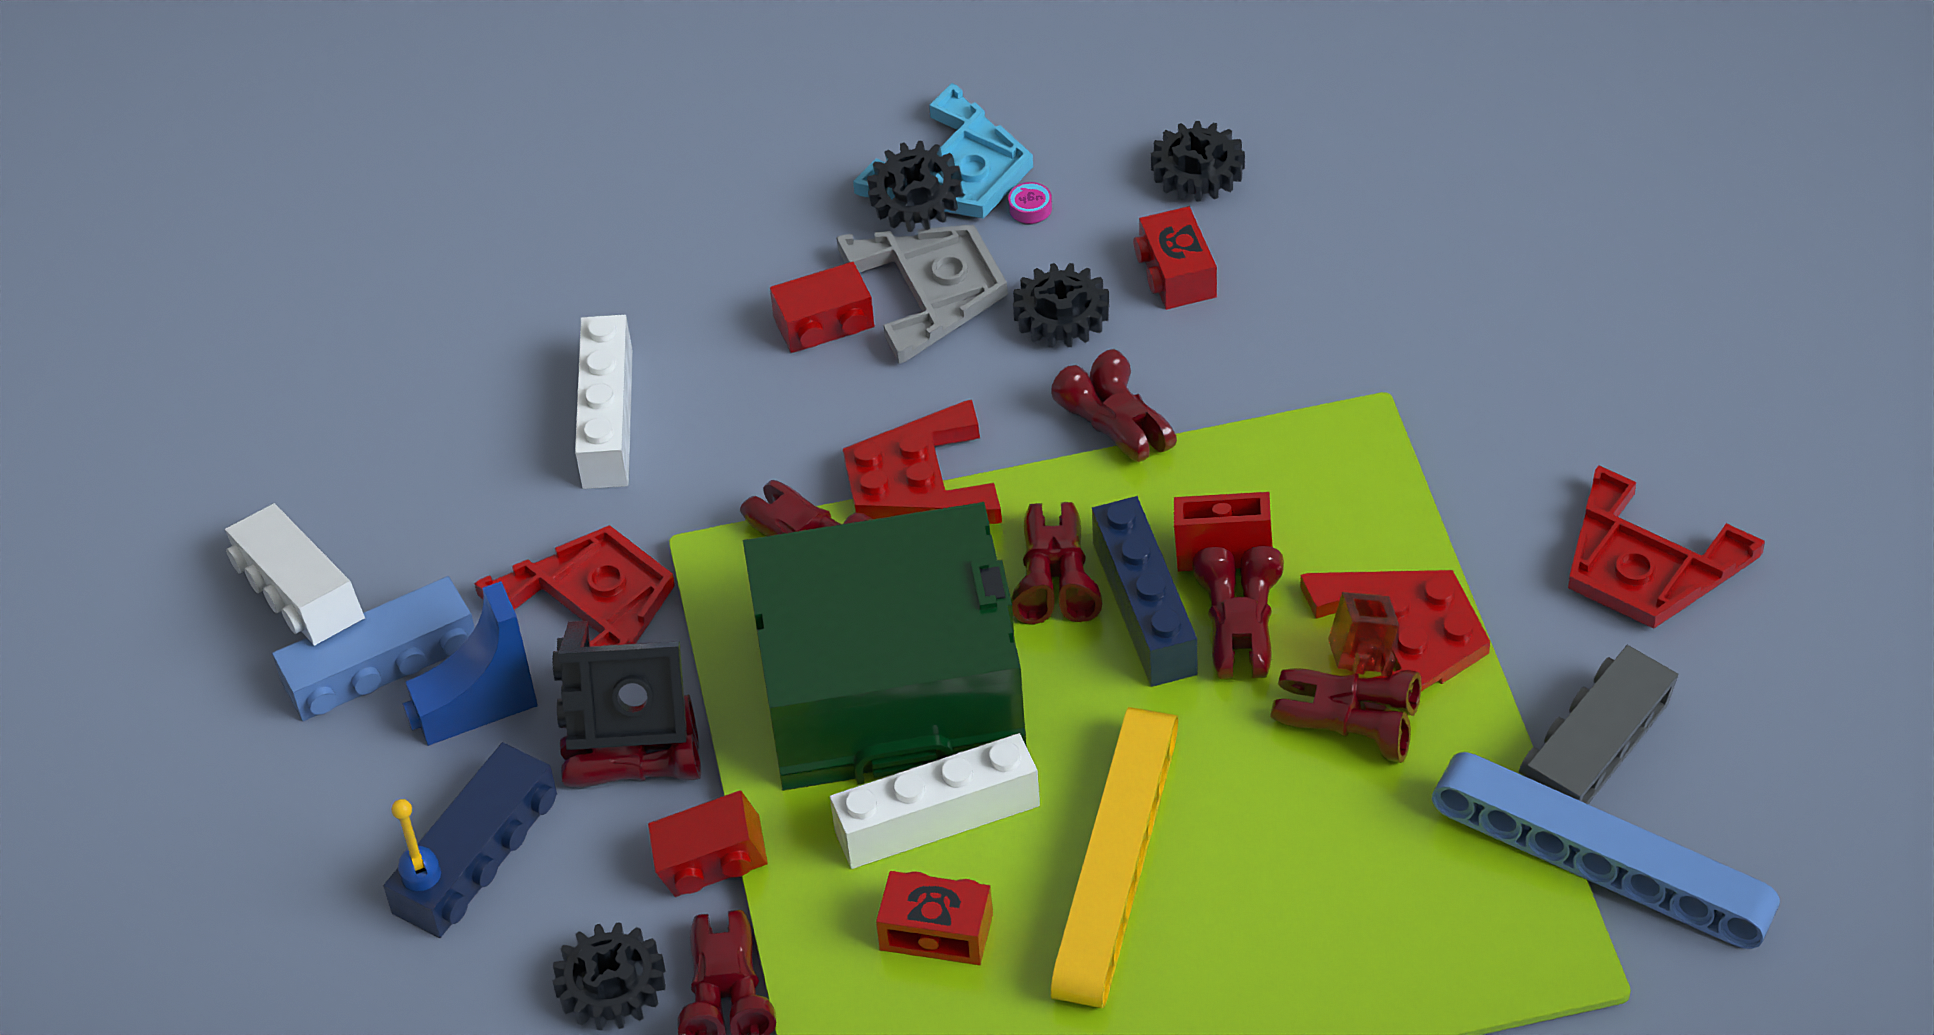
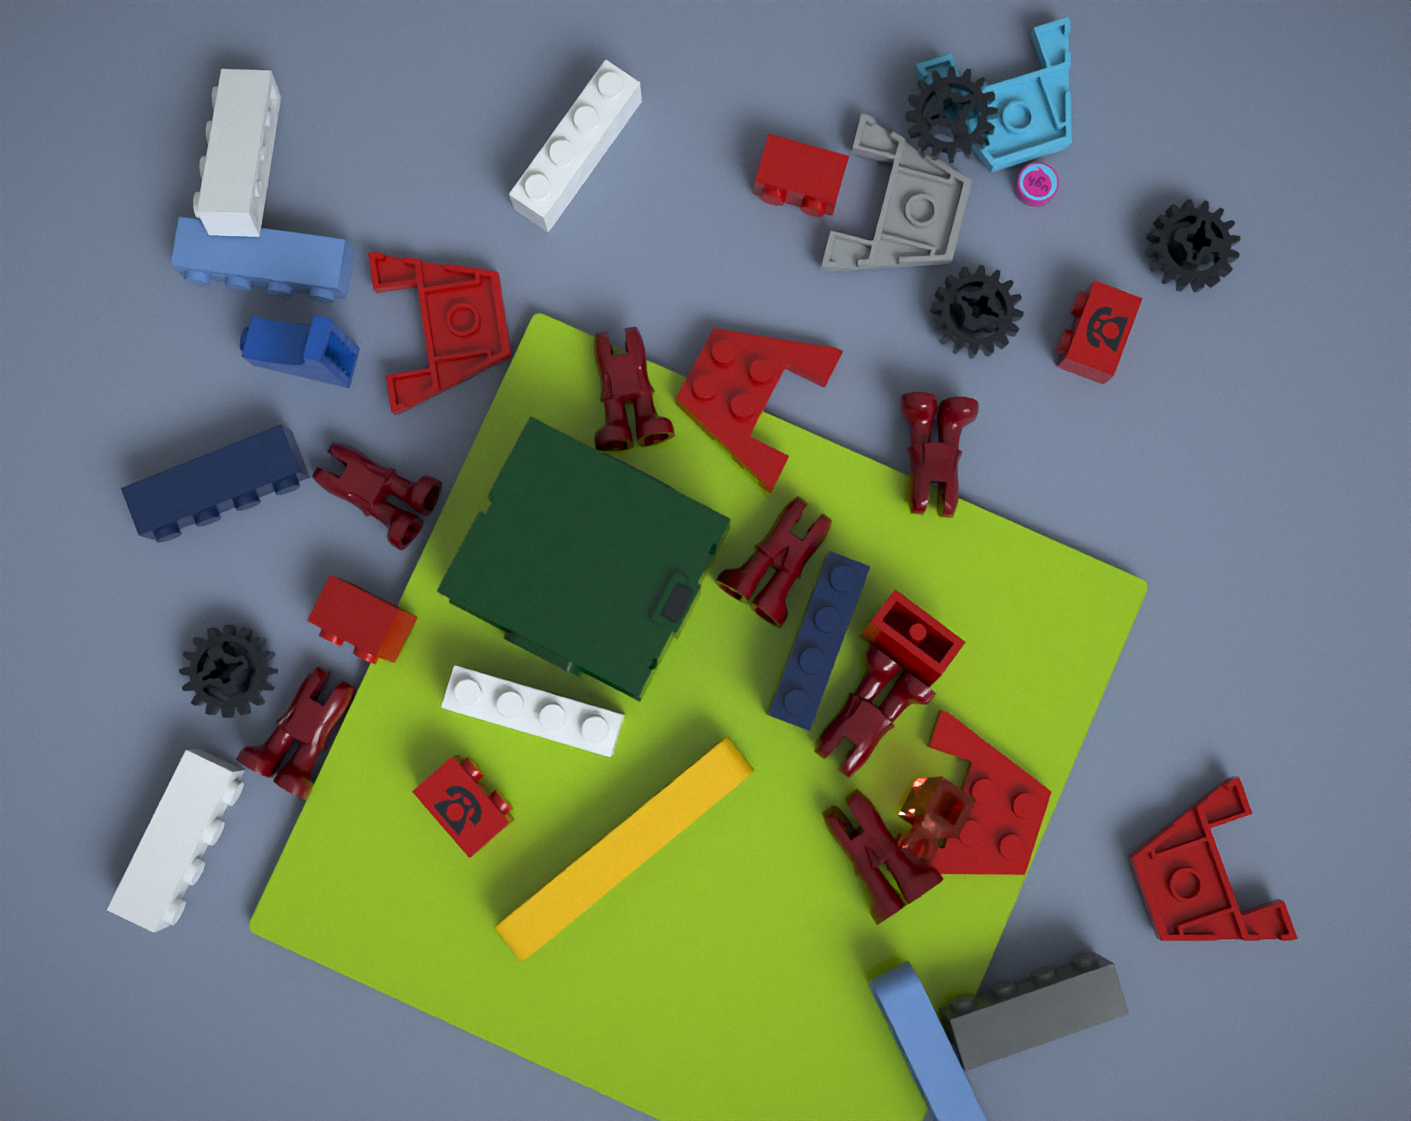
camera: 30 degrees right, 35 degrees up
hinge [391,799,441,891] -> none
black bracket [552,621,687,750] -> none

